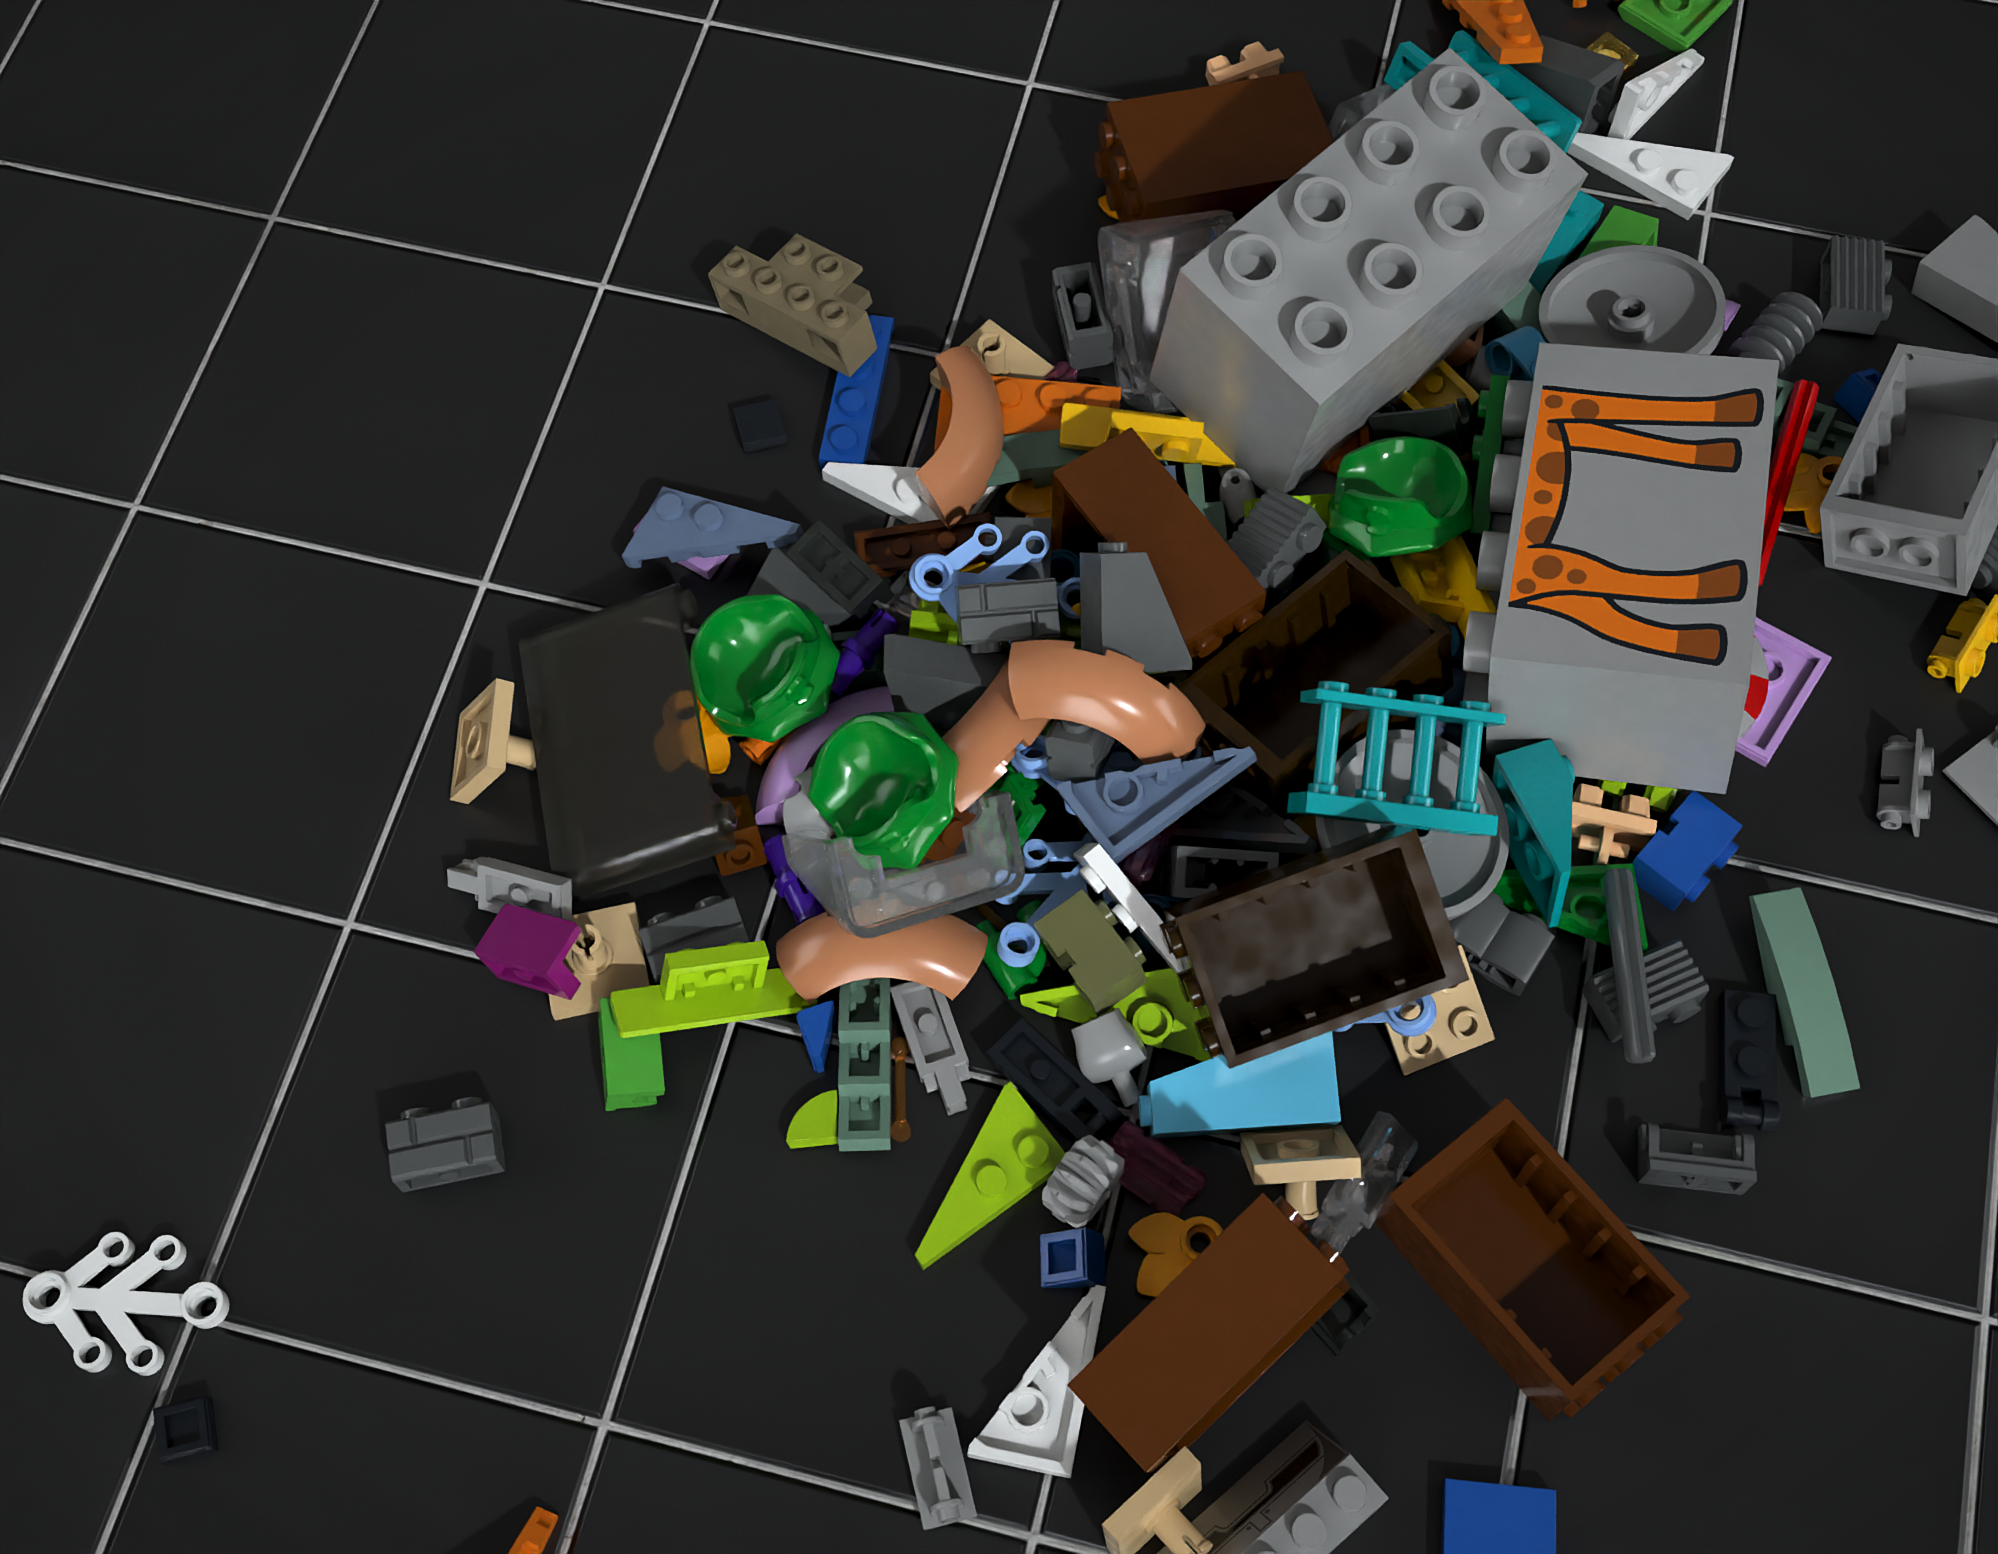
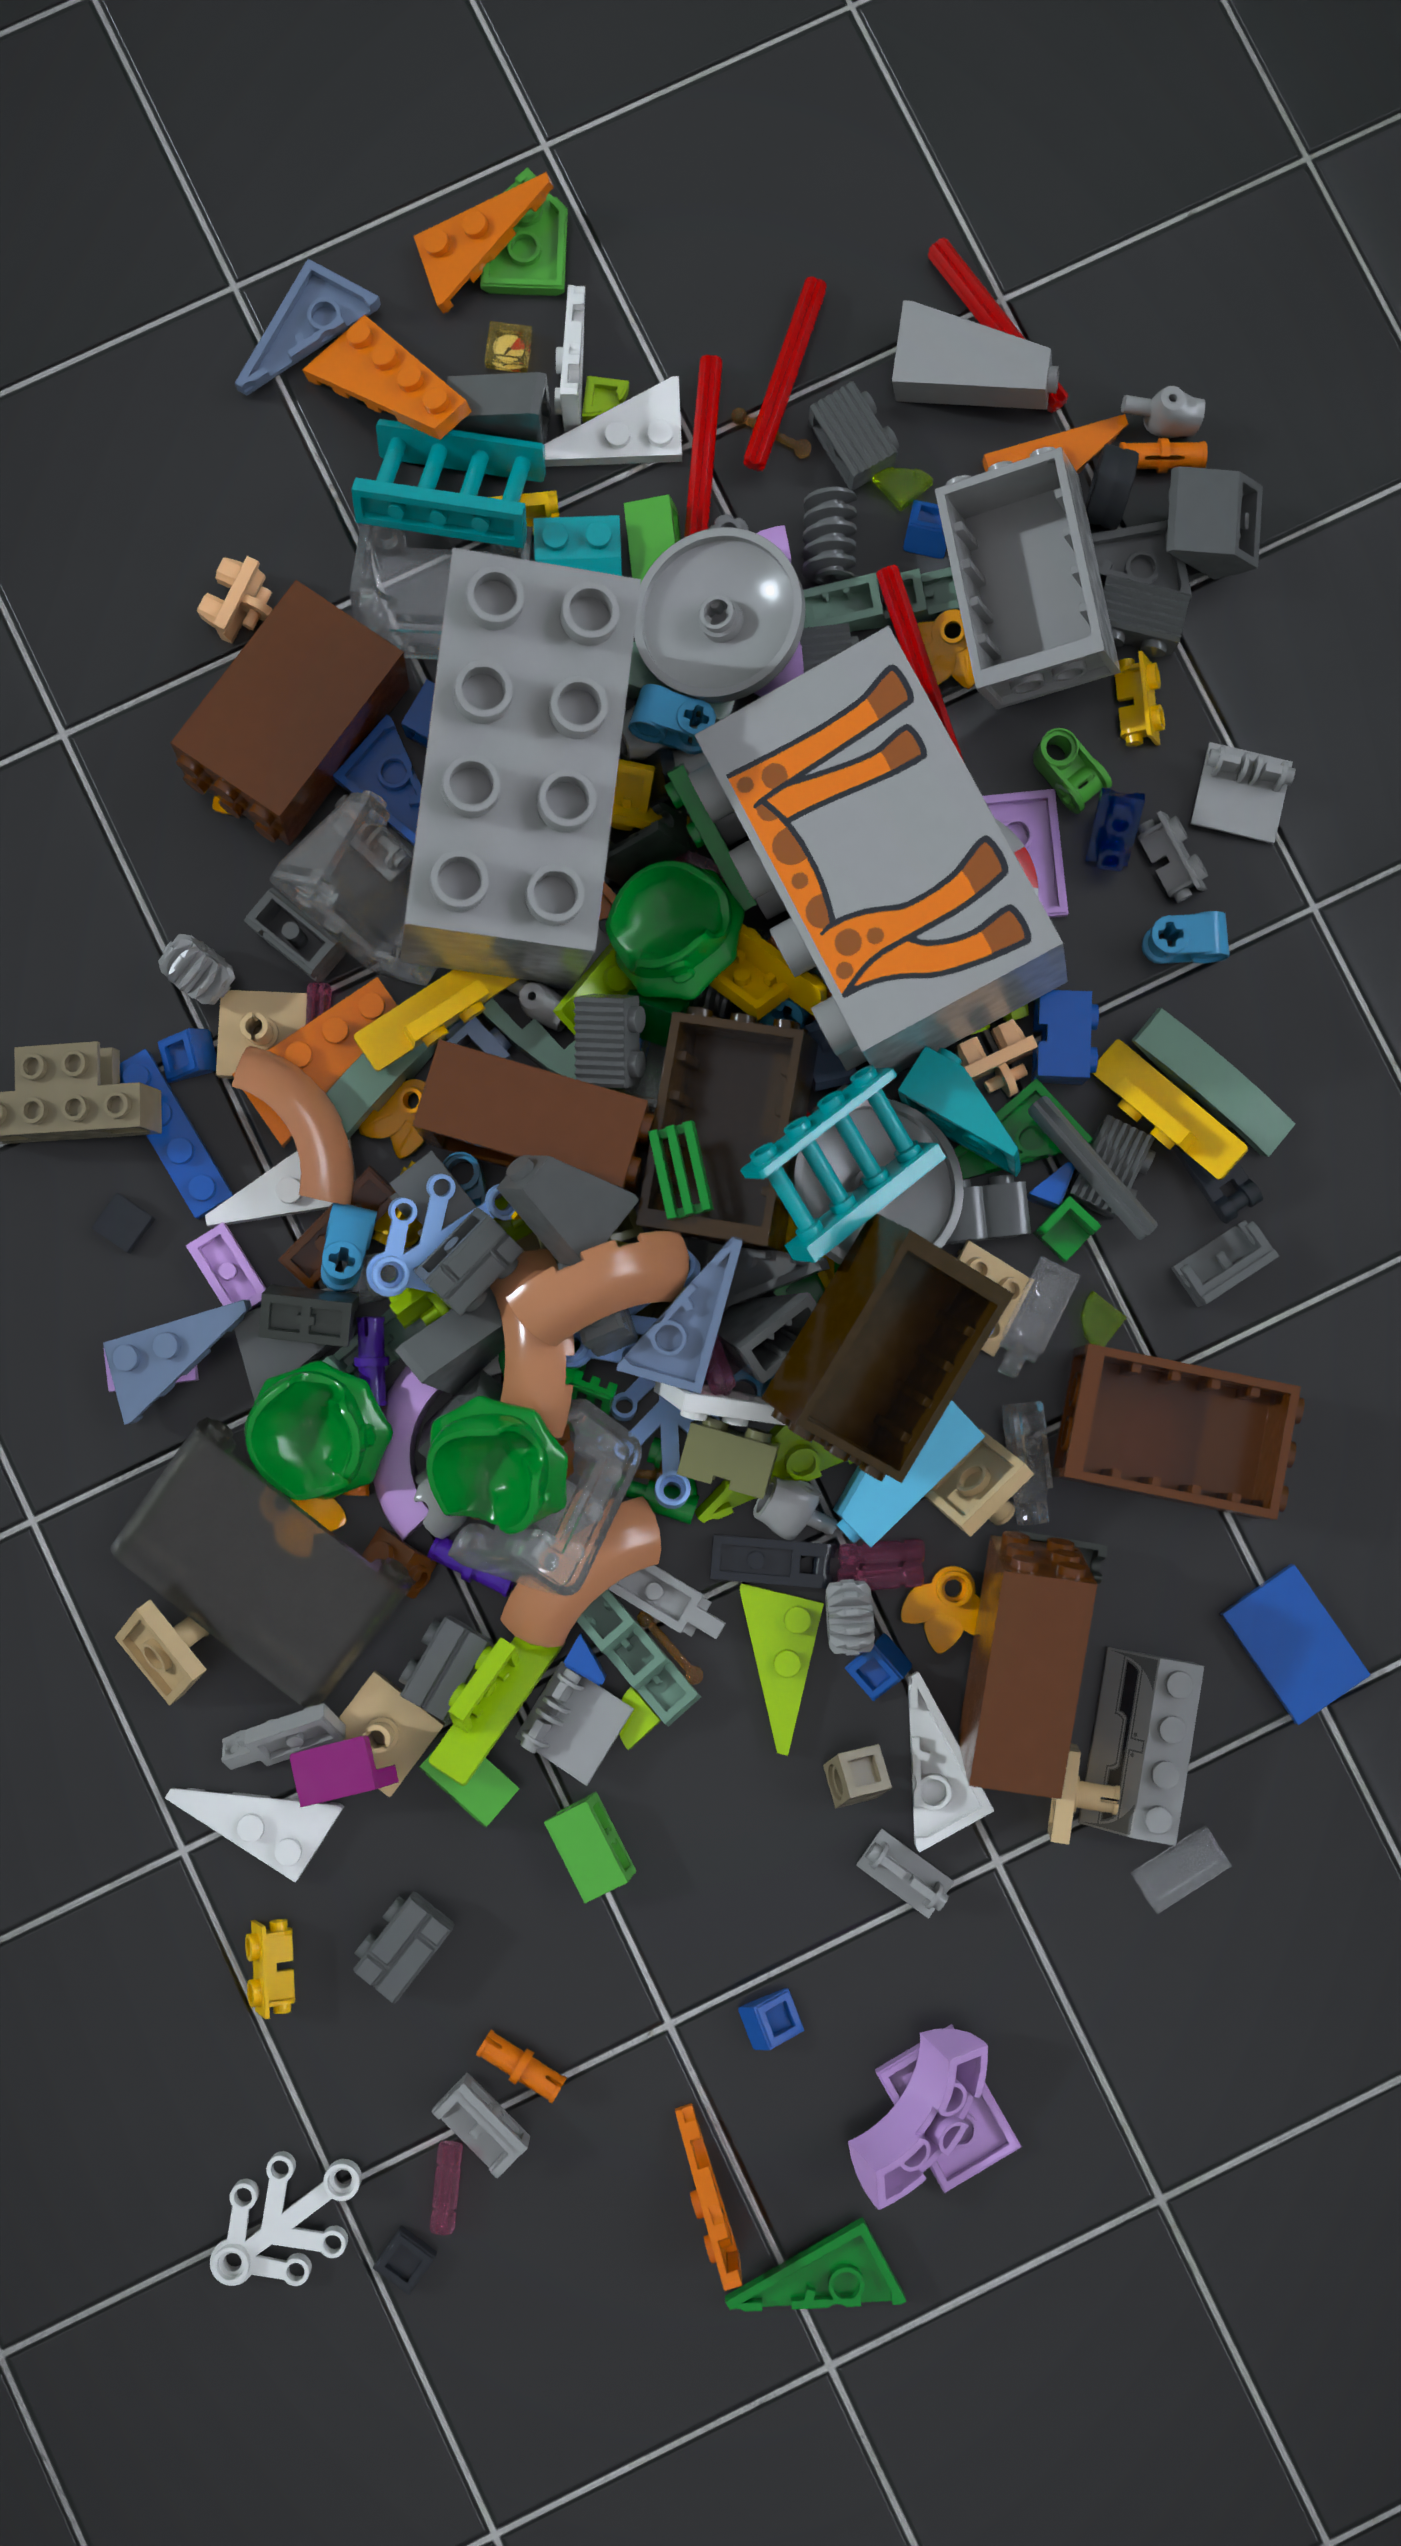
camera: 45 degrees left, 20 degrees up
none -> blue slope [157,1028,217,1083]
none -> light grey gear [158,934,235,1005]
none -> white wing [165,1788,345,1883]
none -> lavender plate [186,1222,266,1311]
none -> yellow hinge [245,1919,295,2019]
none -> dark azure piece [321,1203,378,1292]
none -> clear pink axle [430,2141,463,2235]
none -> light grey hinge [432,2072,531,2179]
none -> orange pin [476,2029,567,2104]
none -> light grey hinge [515,1661,634,1786]
none -> bright green hinge [544,1791,637,1903]
none -> lime tile [582,376,629,423]
none -> green tile [648,1120,714,1220]
none -> red axle [684,355,722,538]
none -> clear orange hinge [731,407,811,459]
none -> blue slope [738,1988,805,2050]
none -> red axle [743,276,827,472]
none -> dark tan brick [823,1744,892,1809]
none -> clear neon green tile [873,467,933,512]
none -> clear hinge [998,1256,1081,1379]
none -> blue slope [1027,1162,1075,1210]
none -> bright green piece [1033,728,1112,814]
none -> green panel [1033,1196,1102,1262]
none -> clear neon green tile [1081,1290,1127,1346]
none -> clear blue hips [1085,787,1145,871]
none -> yellow bracket [1092,1039,1248,1180]
none -> dark azure piece [1141,911,1230,964]

